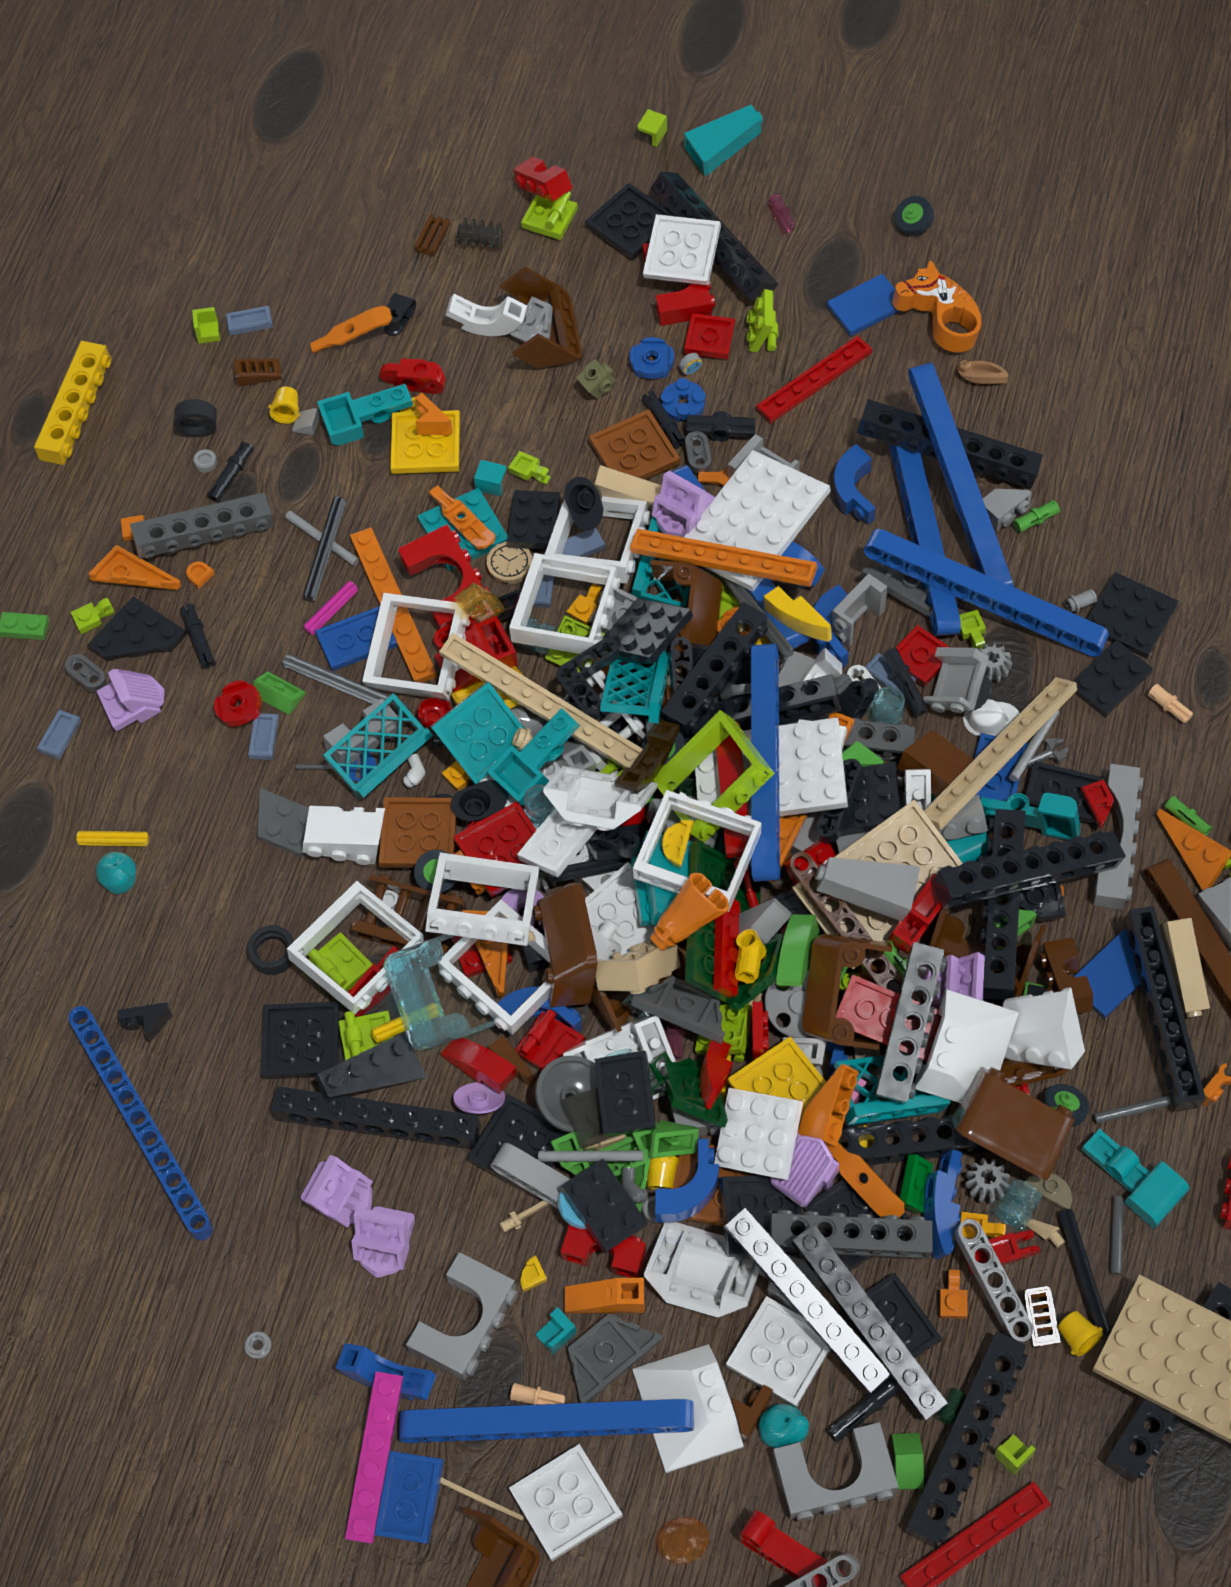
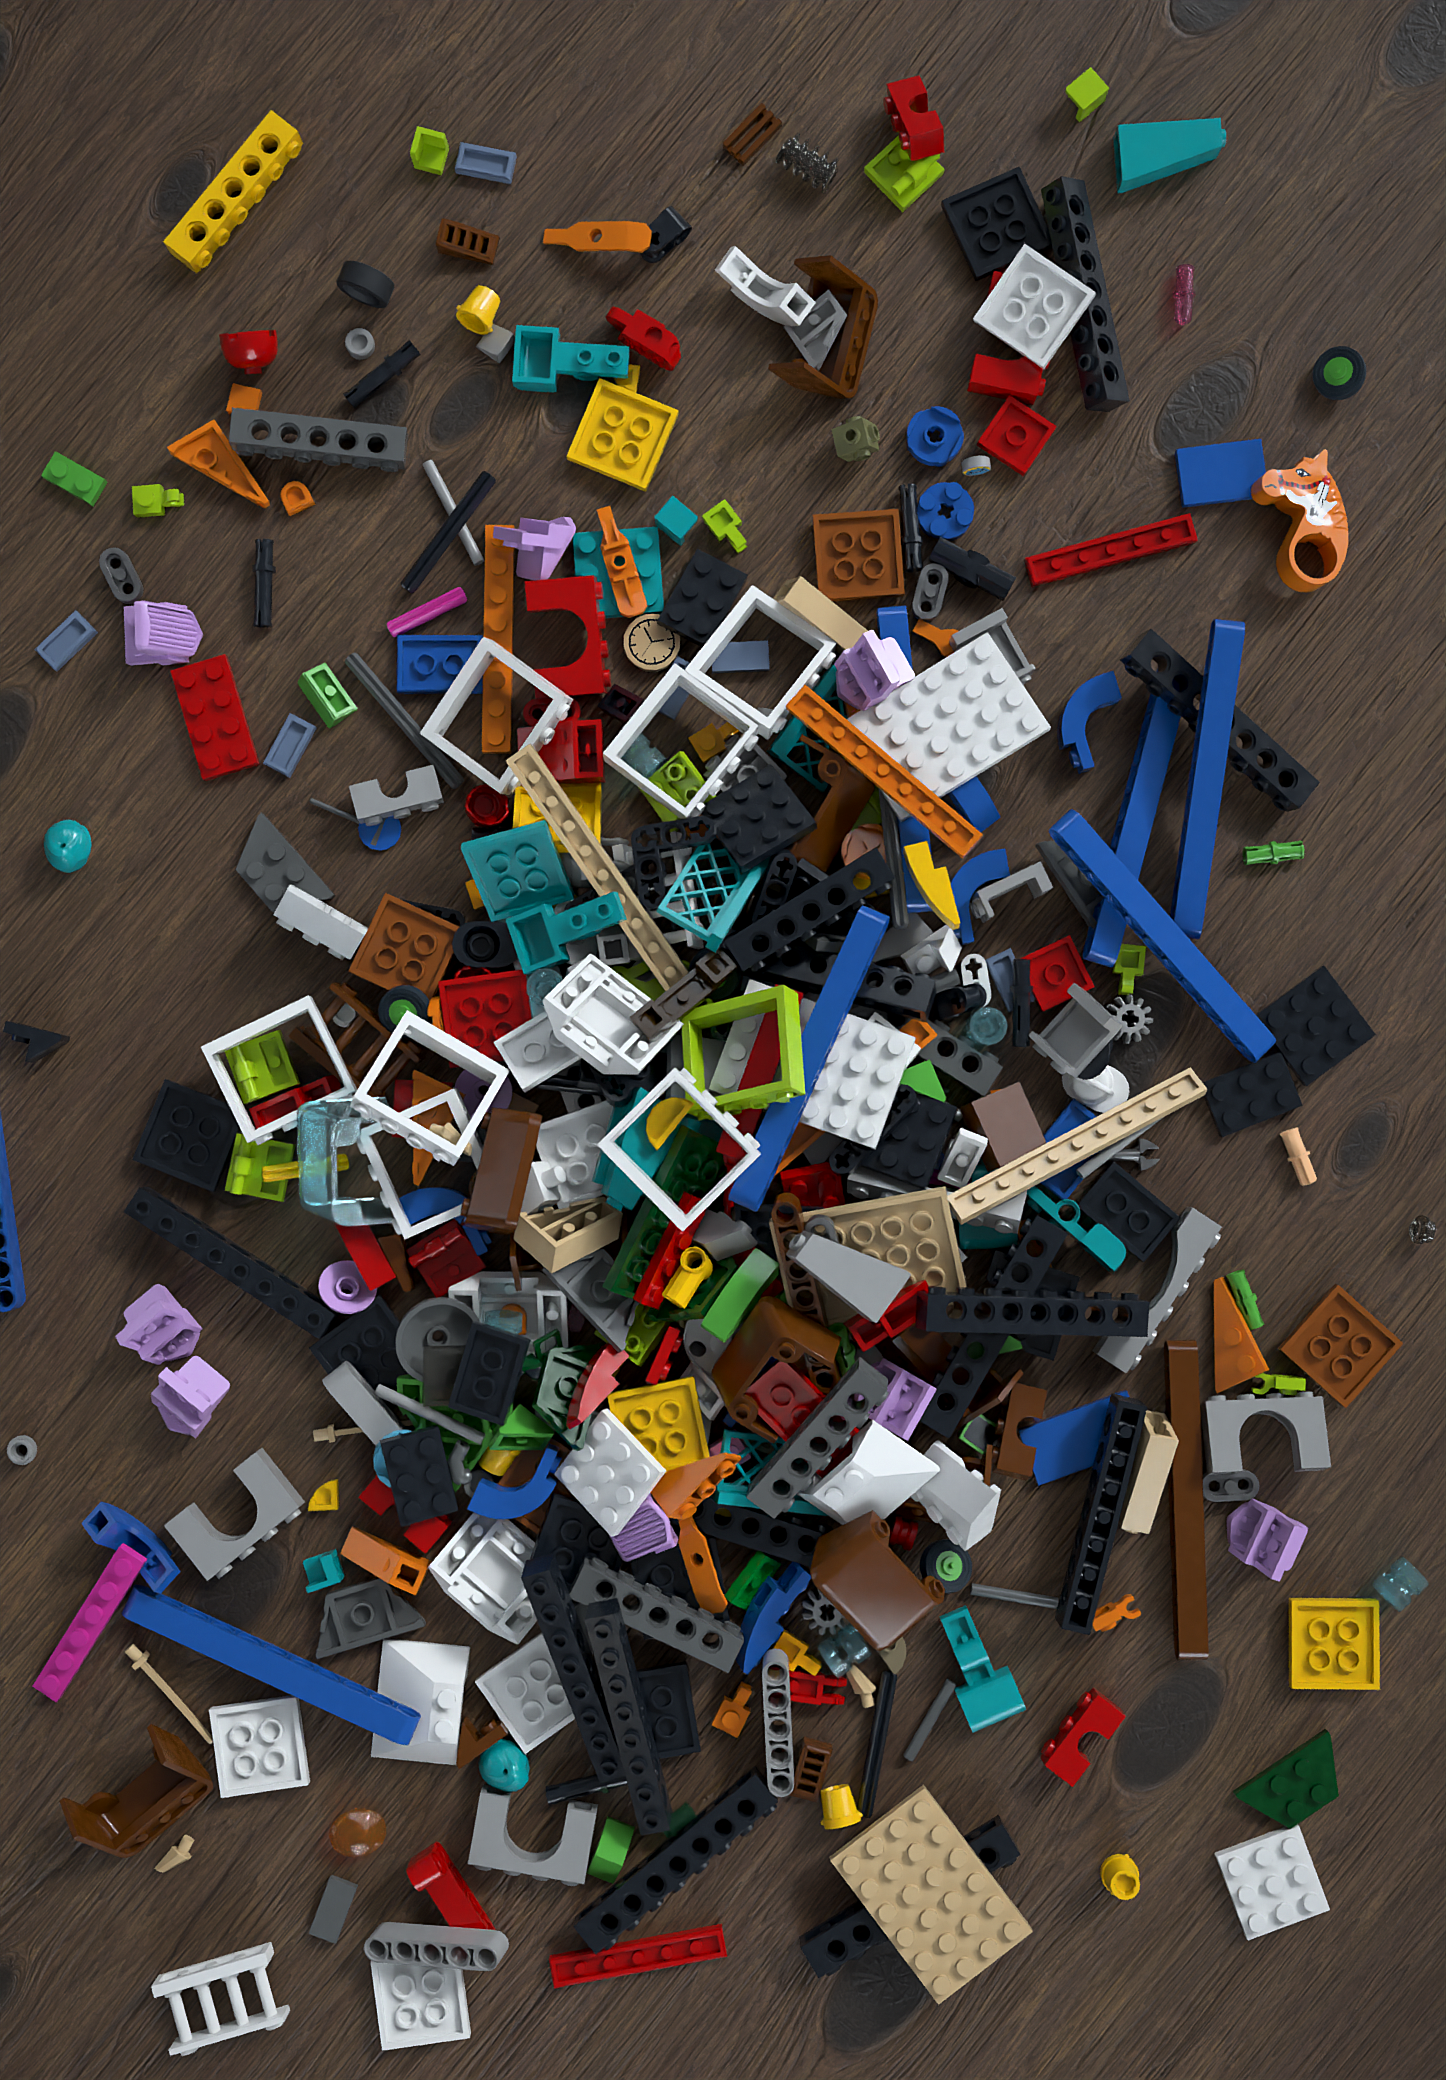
camera: 20 degrees right, 25 degrees up
yellow axle [76,831,149,846] -> none
black plate [87,596,187,661] -> none
red plate [214,680,262,727] -> none
black tyre [247,925,294,975] -> none
black wing [315,1032,427,1099] -> none
teal fence [322,693,433,800] -> none
blue tile [374,1451,444,1544] -> none
white arm [403,754,425,788] -> none
orange slope [415,393,453,435] -> none
clear yellow beam [454,582,505,622] -> none
light nougat axle [510,1383,565,1405] -> none
tan plate [512,727,533,751] -> none
black piece [564,477,604,530] -> none
orange piece [650,873,729,950] -> none
lime plate [746,289,778,353] -> none
medium nougat arm [958,360,1008,384] -> none
light grey slope [983,489,1032,532] -> none
lime panel [994,1434,1036,1475] -> none
light grey pin [1065,589,1097,613] -> none
red tile [1080,779,1114,829] -> none
none -> red plate [170,654,260,781]
none -> red cylinder [219,330,278,374]
none -> lavender piece [493,517,576,581]

